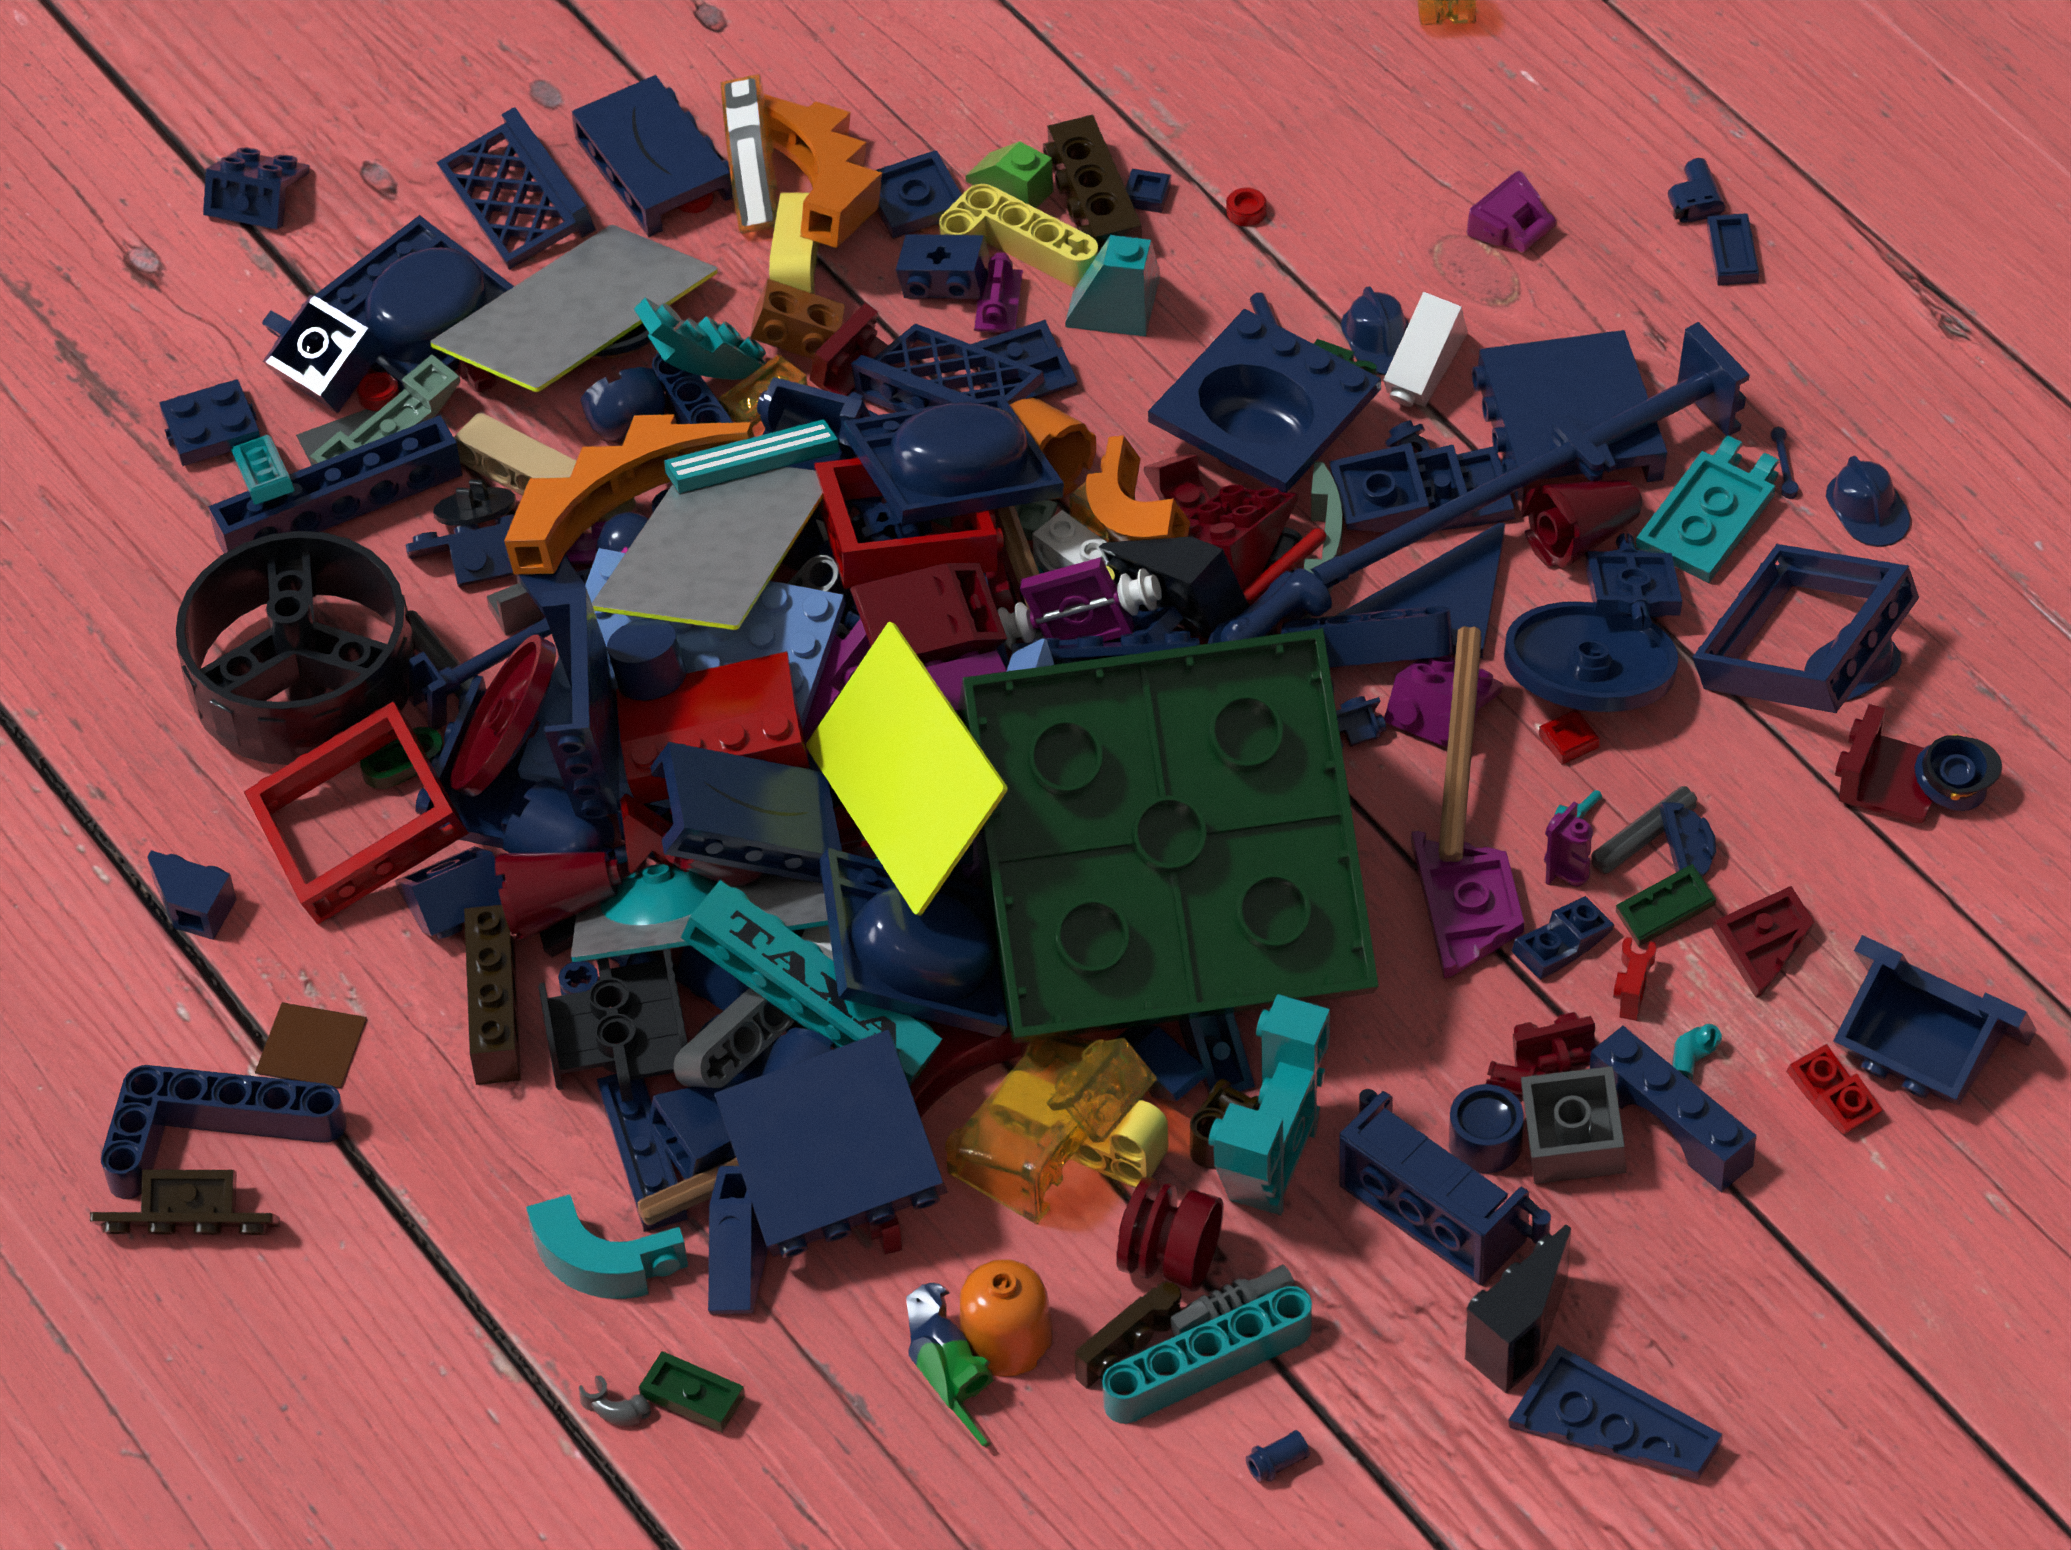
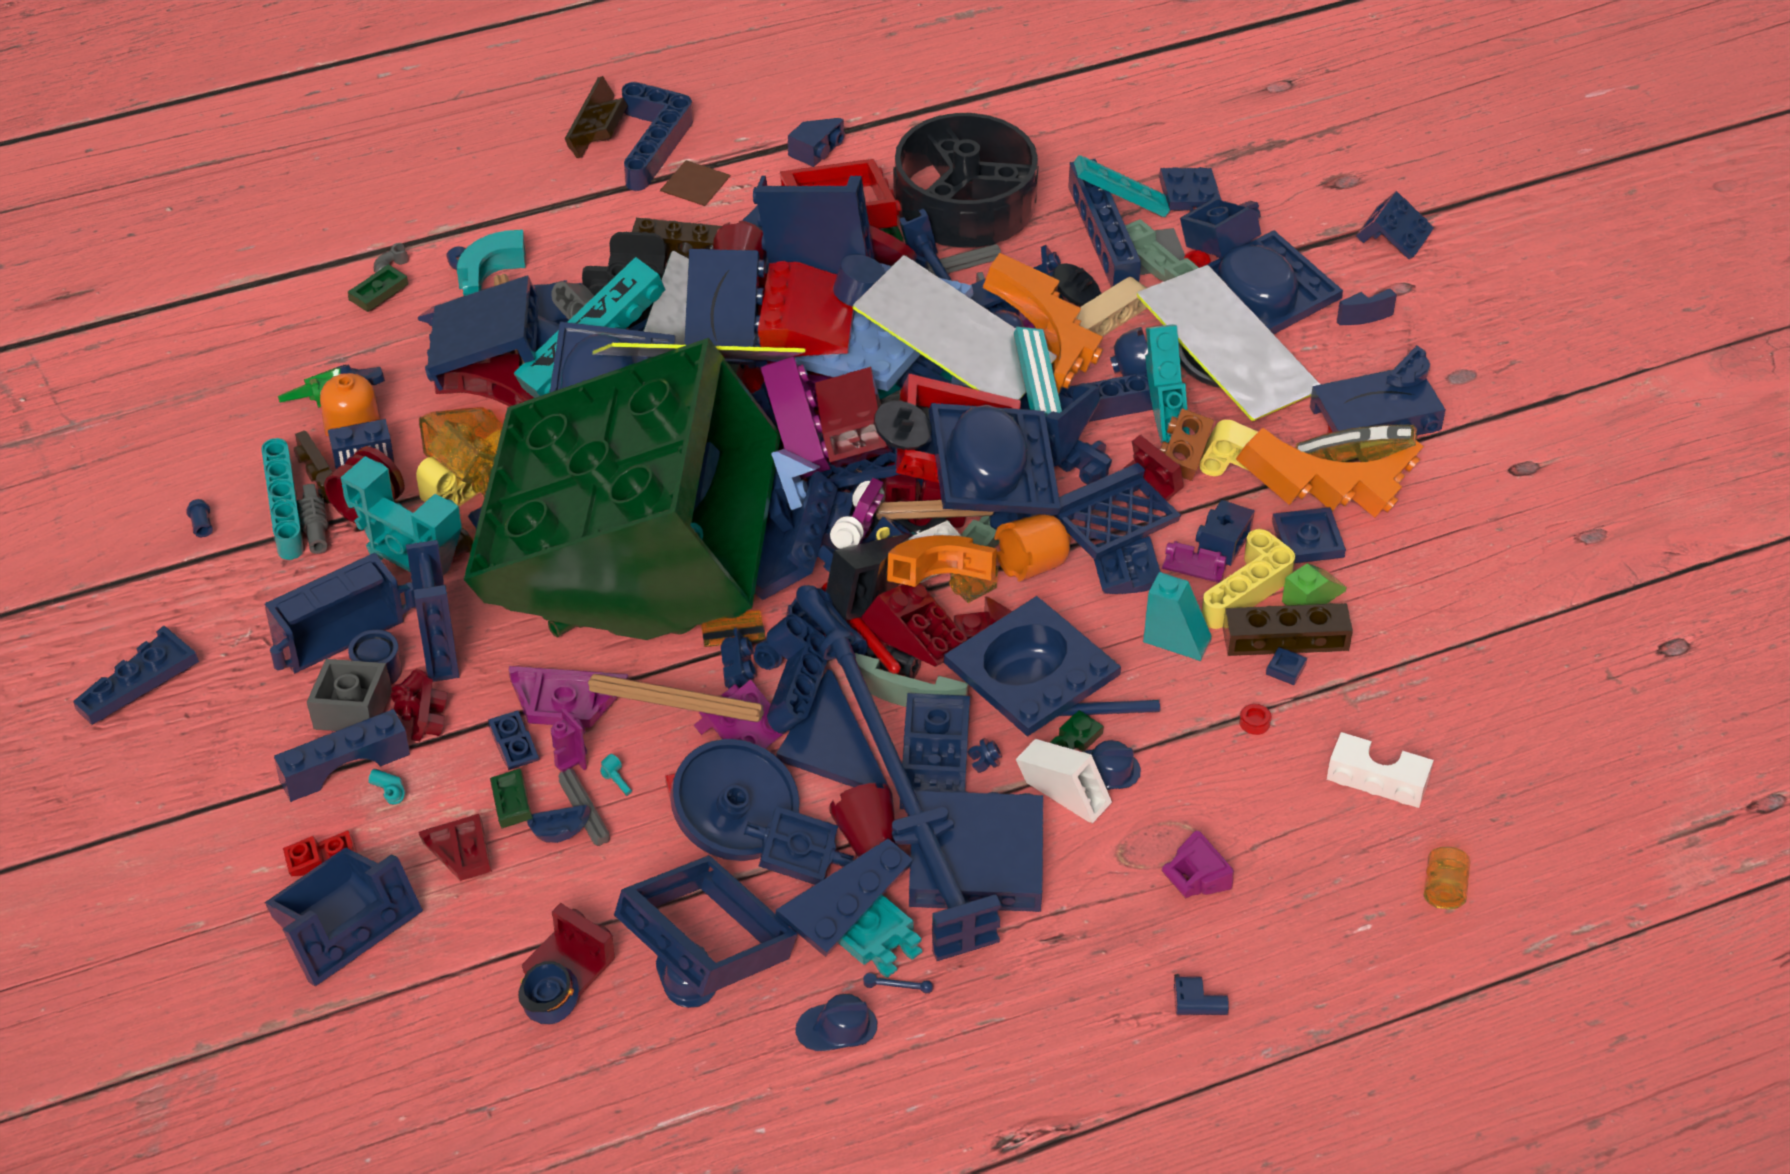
camera: 100 degrees right, 5 degrees down
dark blue fence [436,107,596,269] -> none
clear yellow plate [718,354,808,427] -> none
black slope [1465,1224,1571,1393] -> none
red plate [1613,937,1656,1021] -> none
dark blue tile [1707,213,1759,285] -> none
none -> dark blue brick [328,419,394,469]
none -> dark blue fence [406,540,460,682]
none -> dark blue hinge [446,246,466,270]
none -> dark blue wing [775,839,913,957]
none -> black piece [874,401,932,450]
none -> white arch [1326,732,1434,808]
none -> dark blue slope [1337,288,1397,325]
none -> dark blue plate [1386,345,1430,387]

